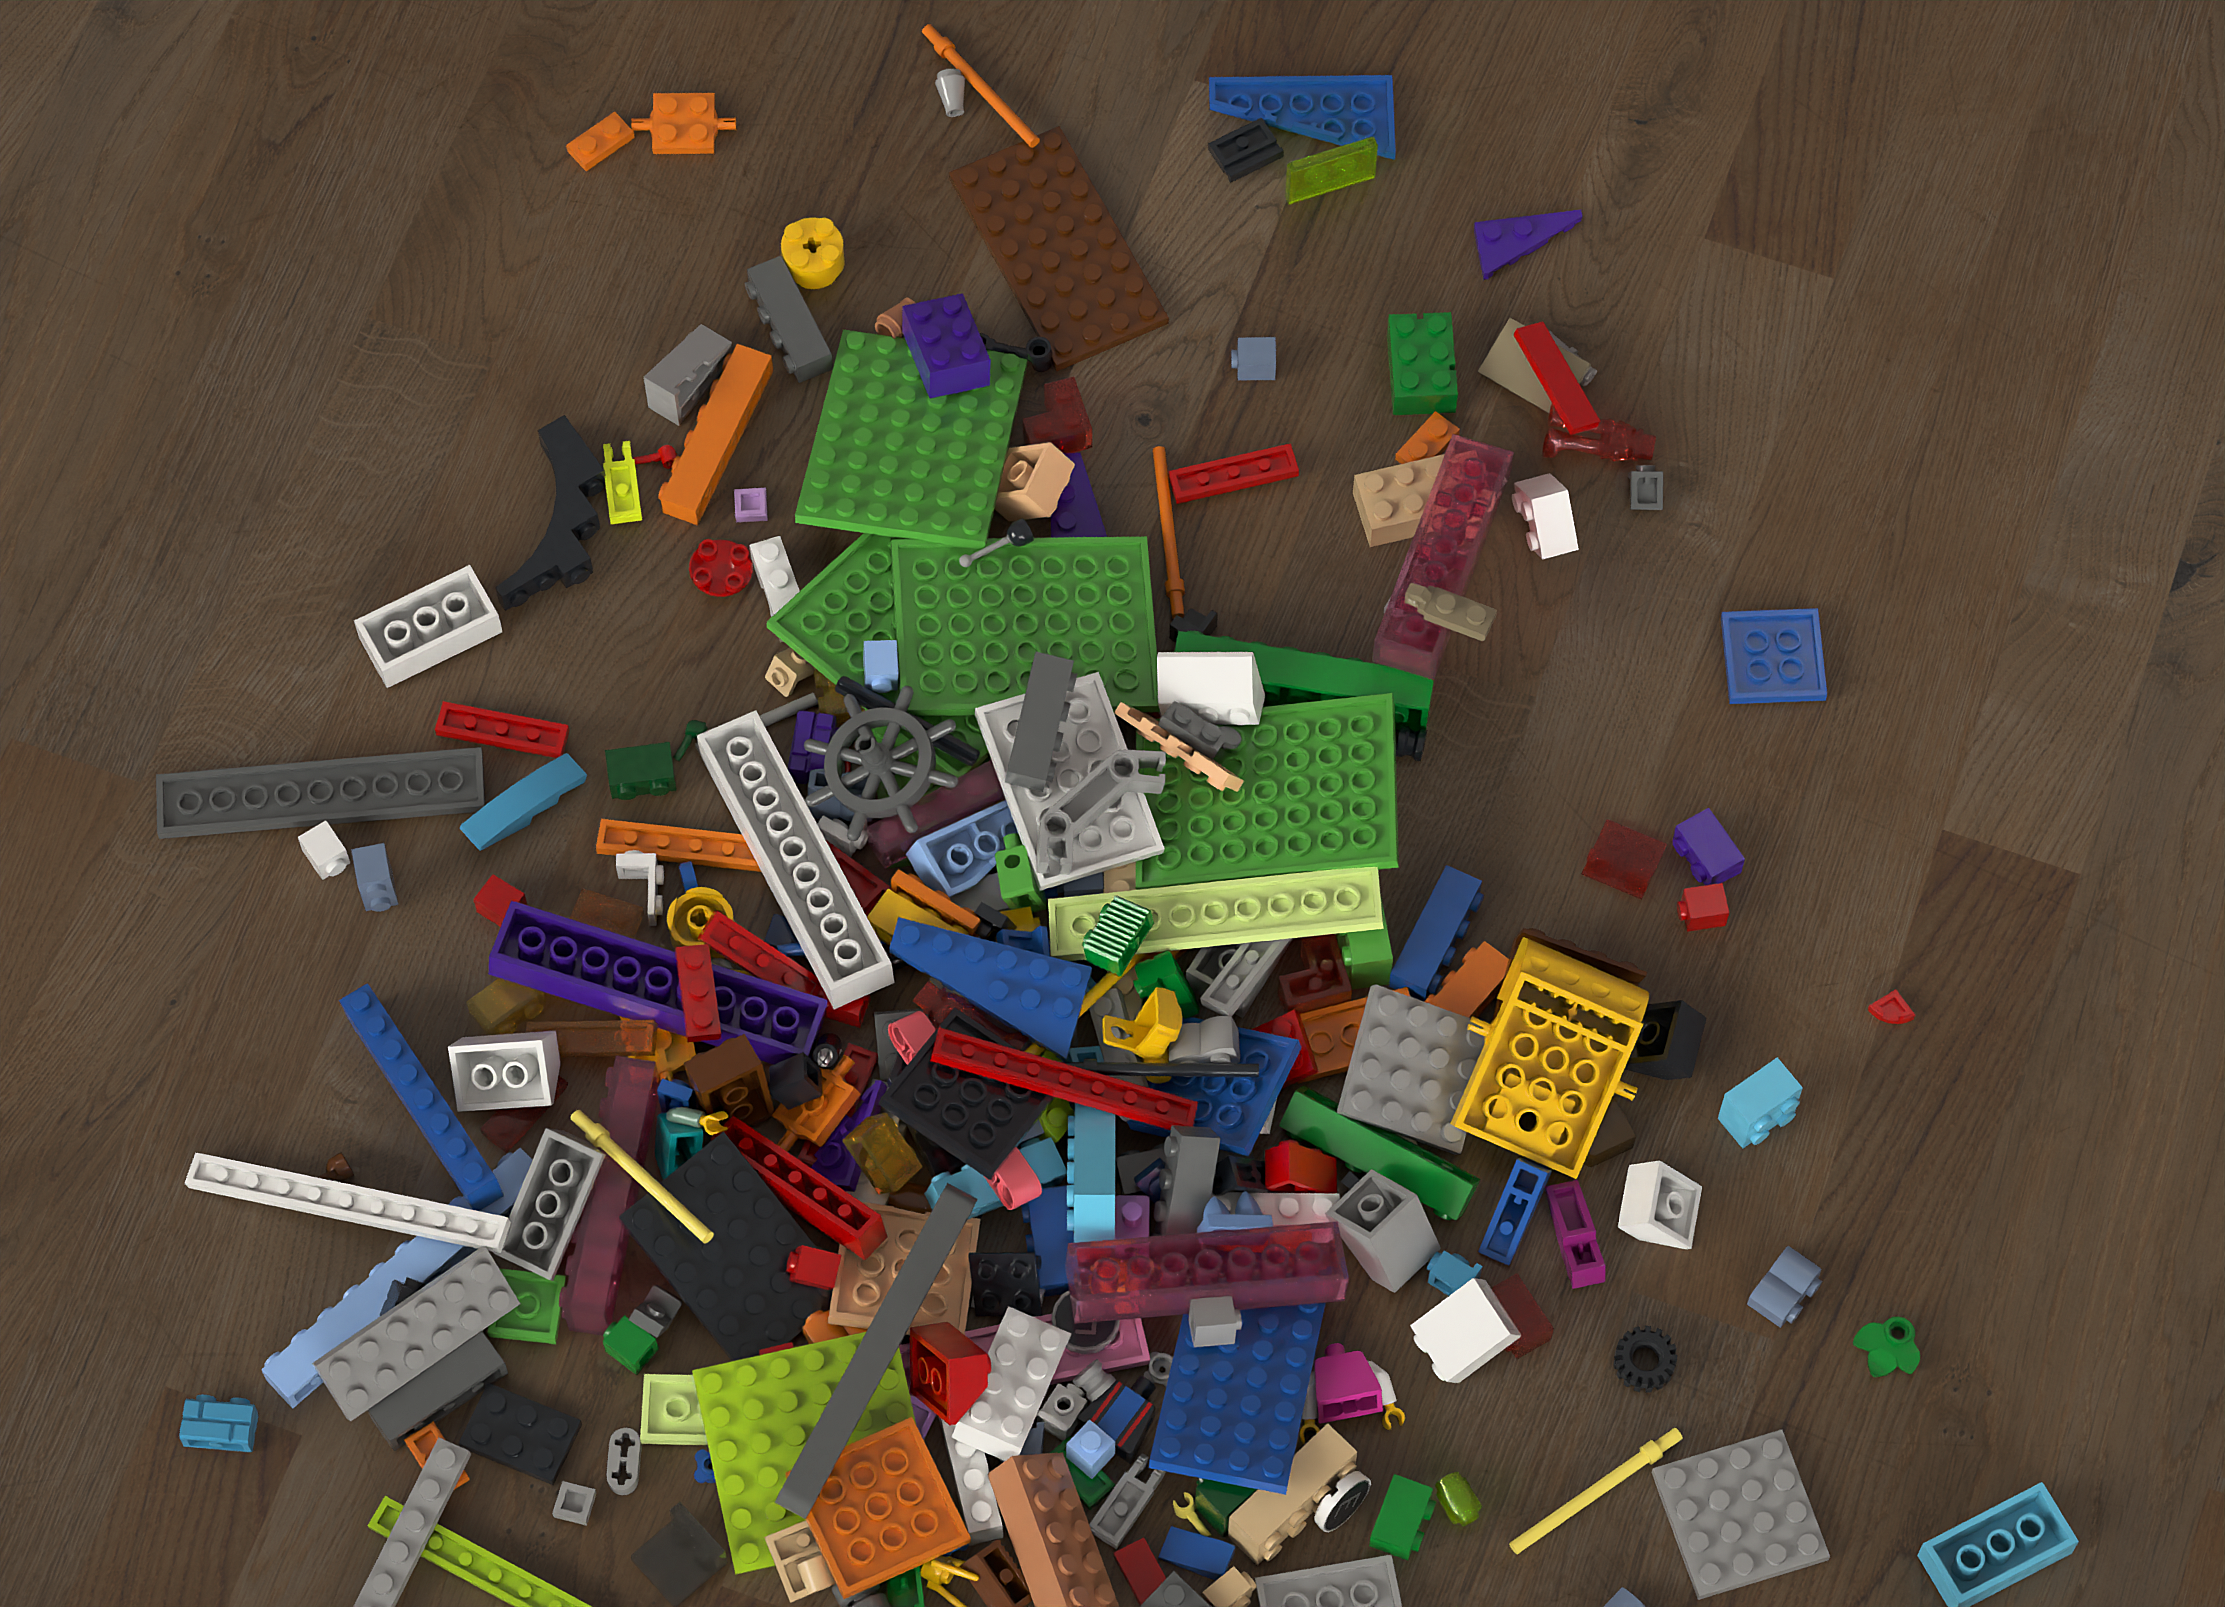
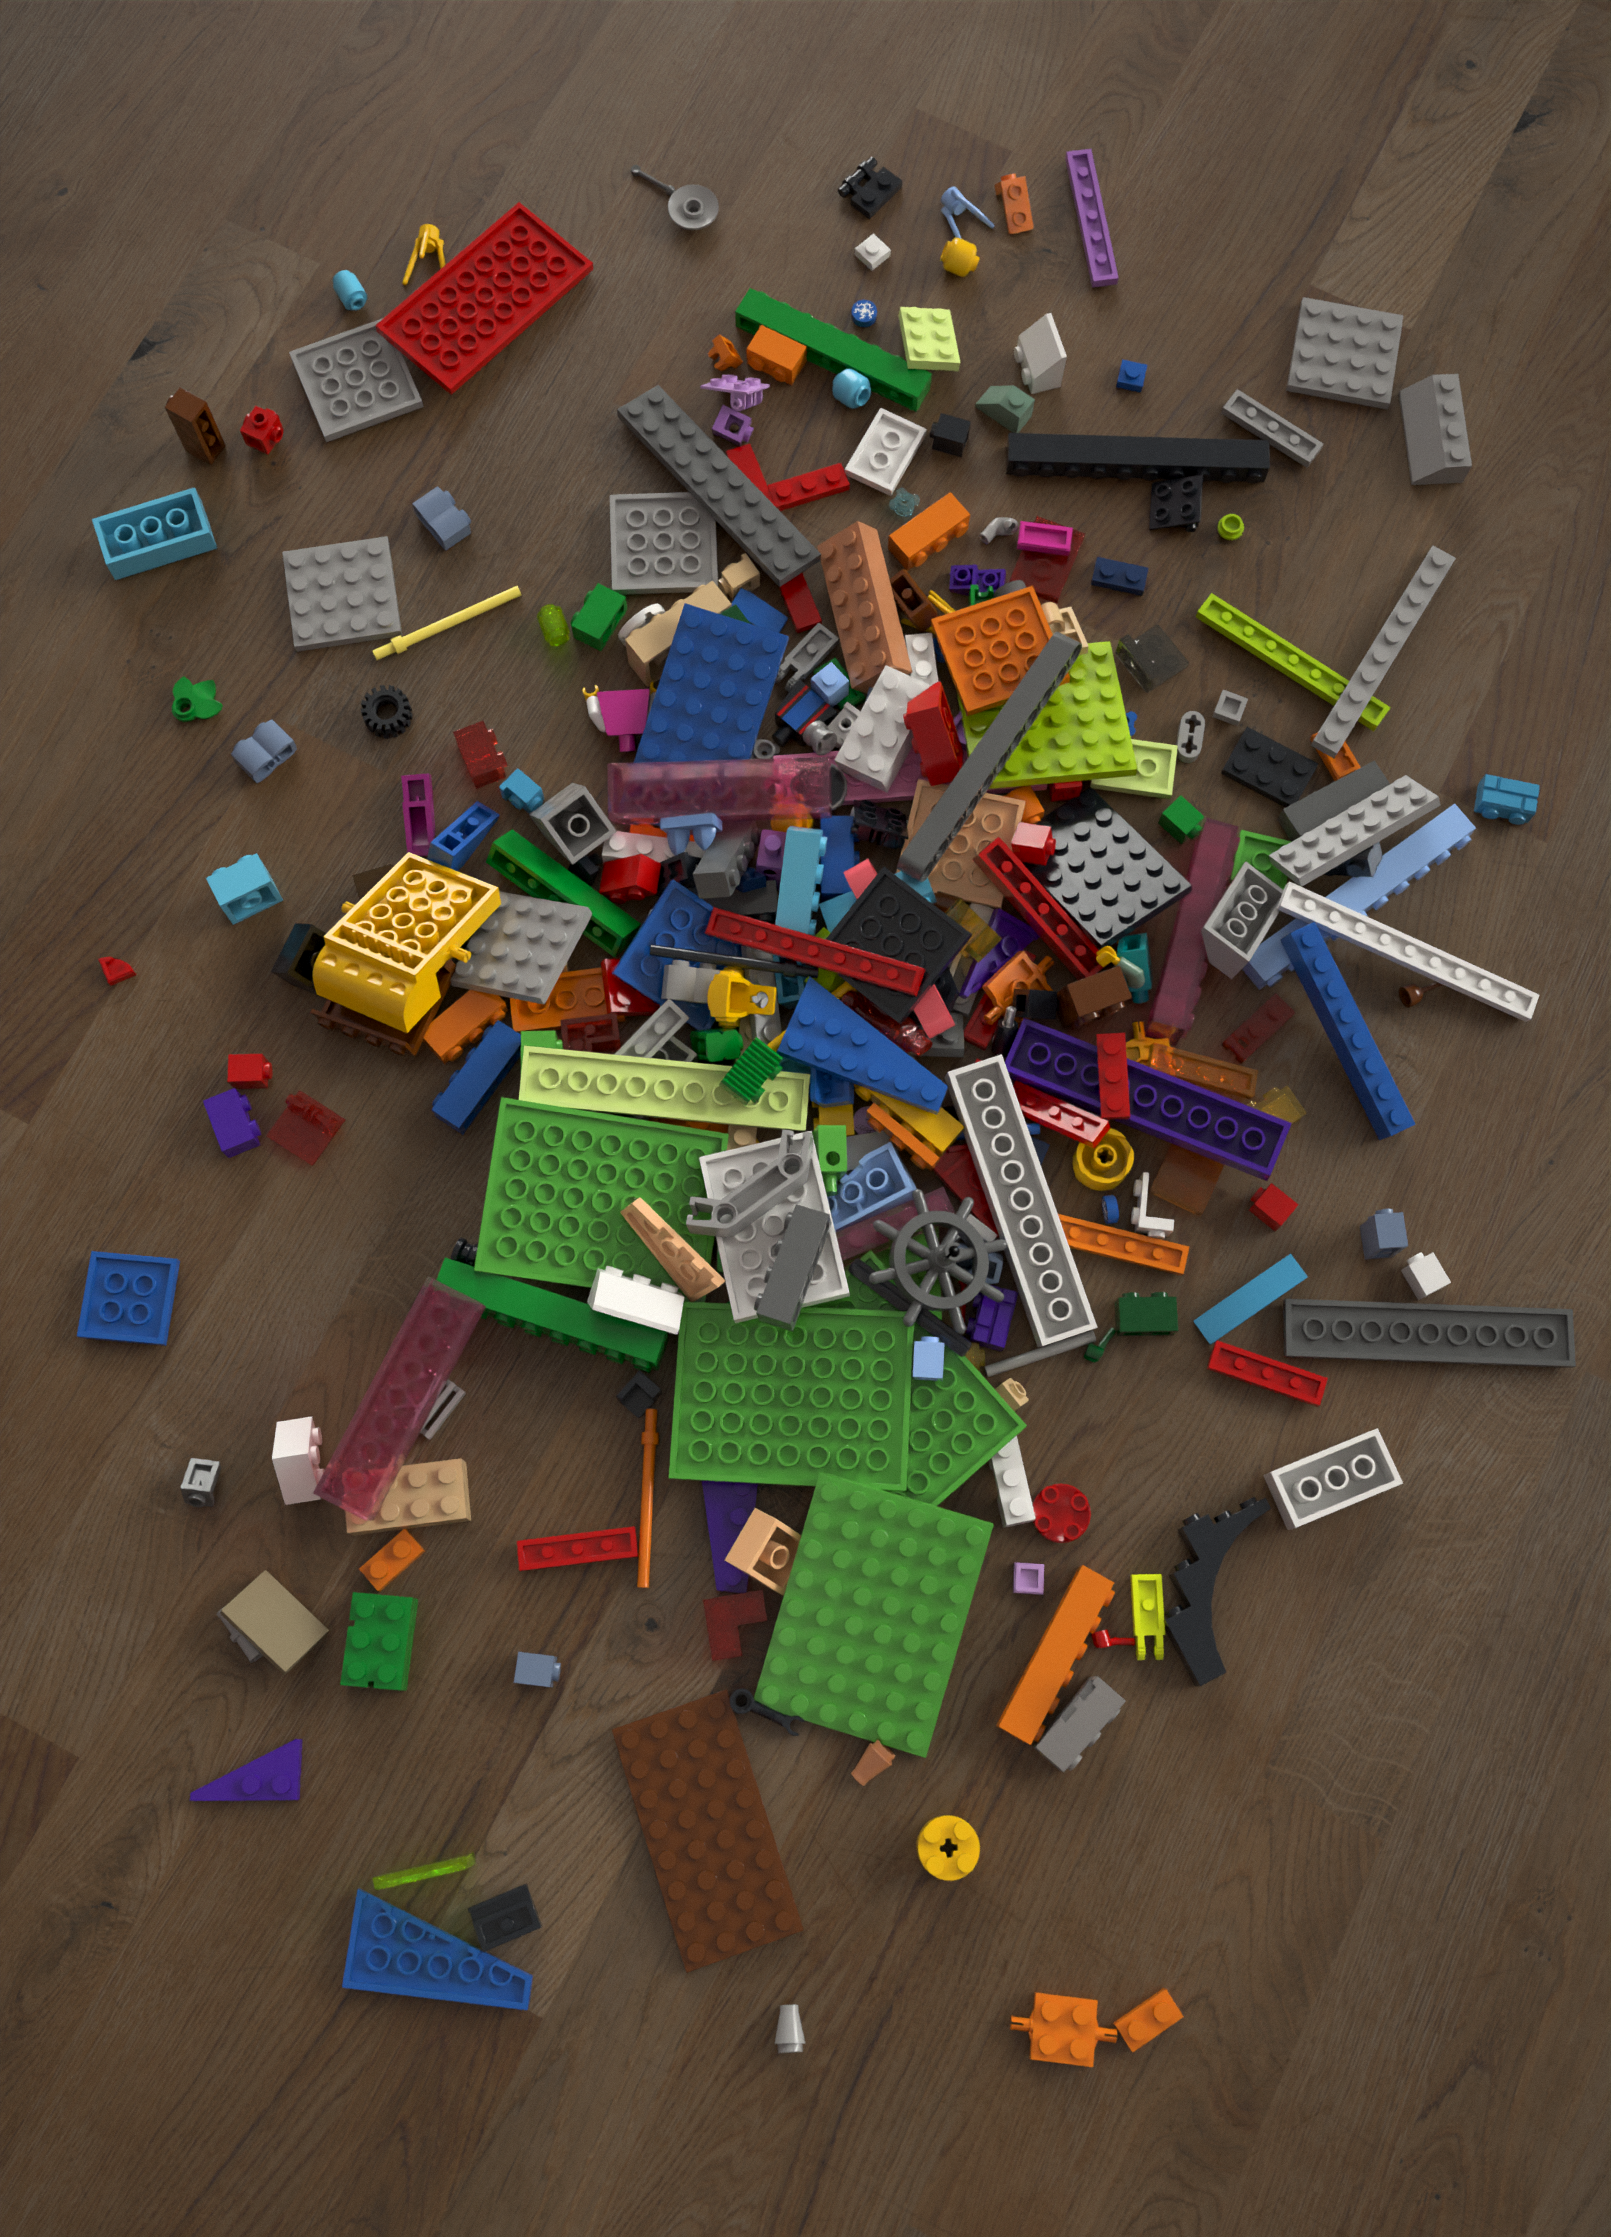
camera: 175 degrees left, 10 degrees up
white slope [448,1031,560,1112] -> none
light yellow bar [571,1110,714,1243] -> none
dark grey bracket [628,1285,683,1338] -> none
blue plate [657,1079,697,1113] -> none
dark grey brick [745,256,833,383] -> none
dark purple brick [902,293,991,399] -> none
orange bar [922,24,1040,148] -> none
hinge [959,518,1034,567] -> none
black tile [974,902,1017,942] -> none
dark grey hinge [1158,701,1242,760] -> none
light grey brick [1188,1296,1242,1347] -> none
dark tan hinge [1404,583,1497,642] -> none
white brick [1410,1278,1522,1383] -> none
red tile [1513,321,1600,435] -> none
clear red piece [1542,404,1656,461] -> none
white slope [1618,1161,1702,1249] -> none

